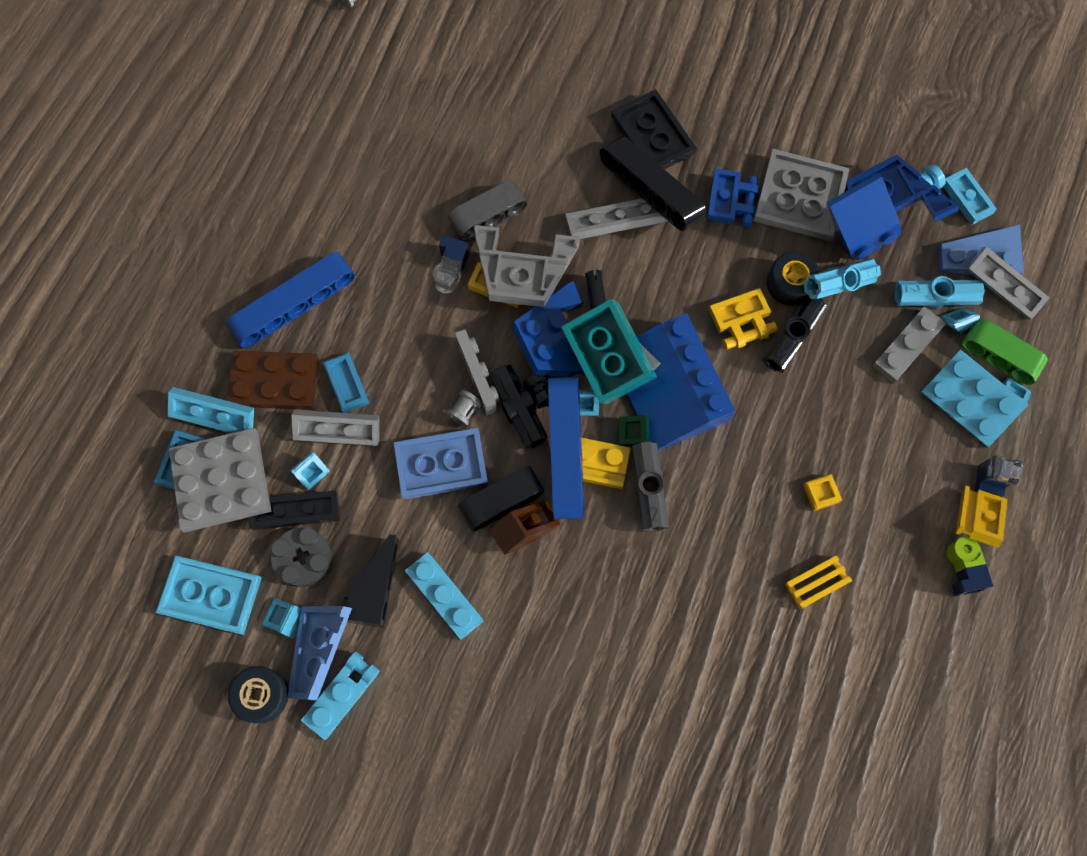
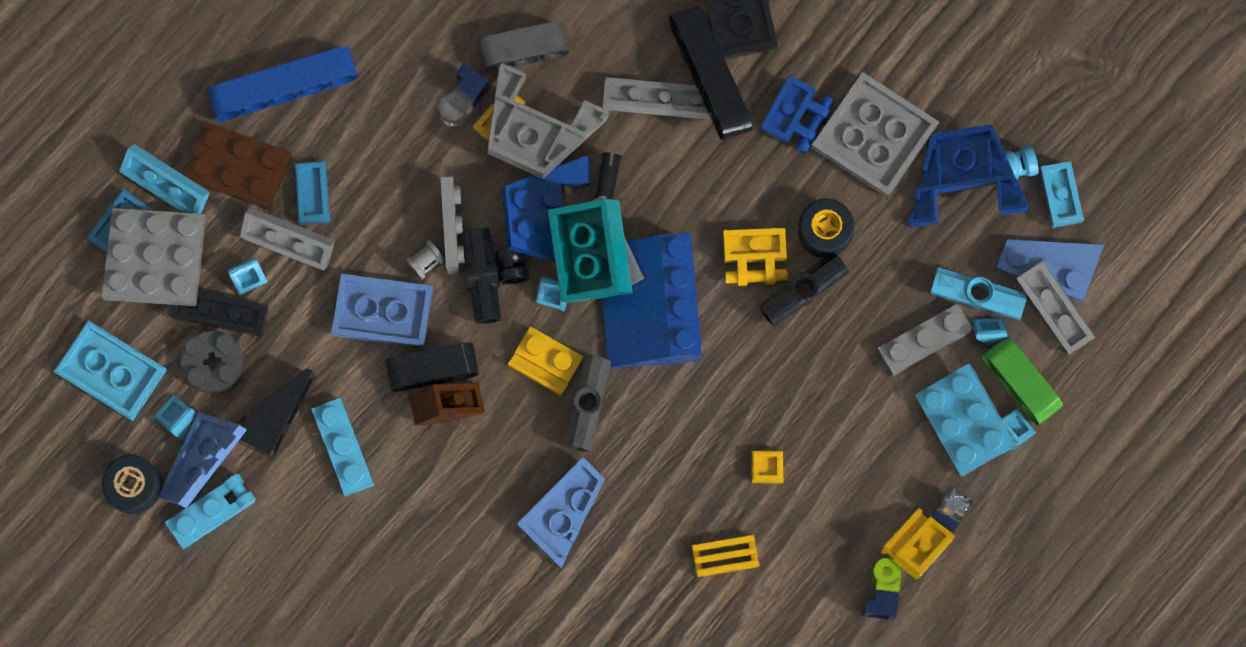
camera: 20 degrees right, 5 degrees up
blue beam [548,377,584,520] -> none
dark green plate [619,415,650,447] -> none
medium azure piece [803,259,881,299] -> none
blue slope [827,173,902,261] -> none
none -> medium blue wing [516,457,605,568]

